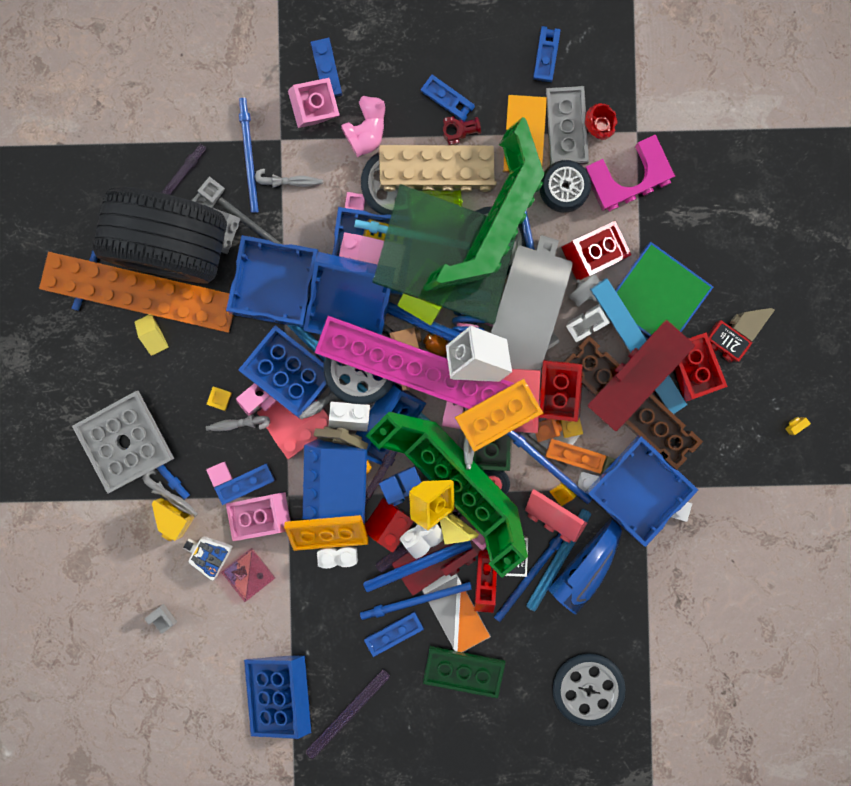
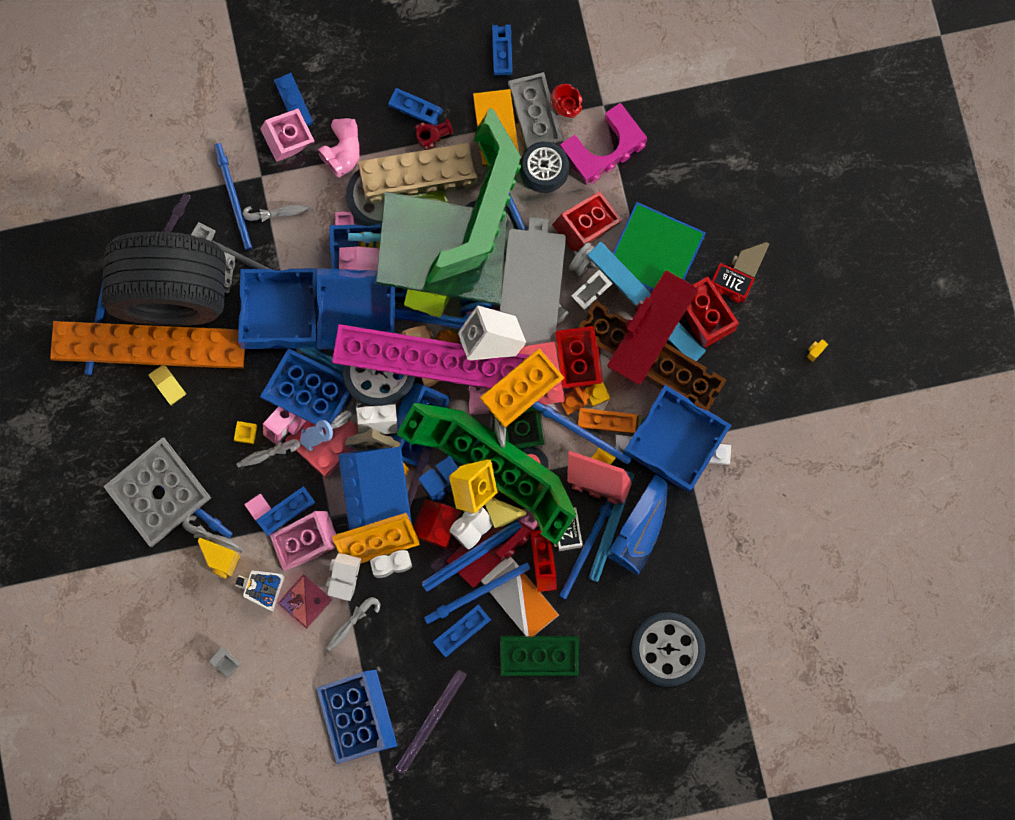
camera: 15 degrees left, 10 degrees down
none -> light blue brick [300,420,333,451]
none -> white piece [326,553,361,601]
none -> light grey piece [326,597,381,651]

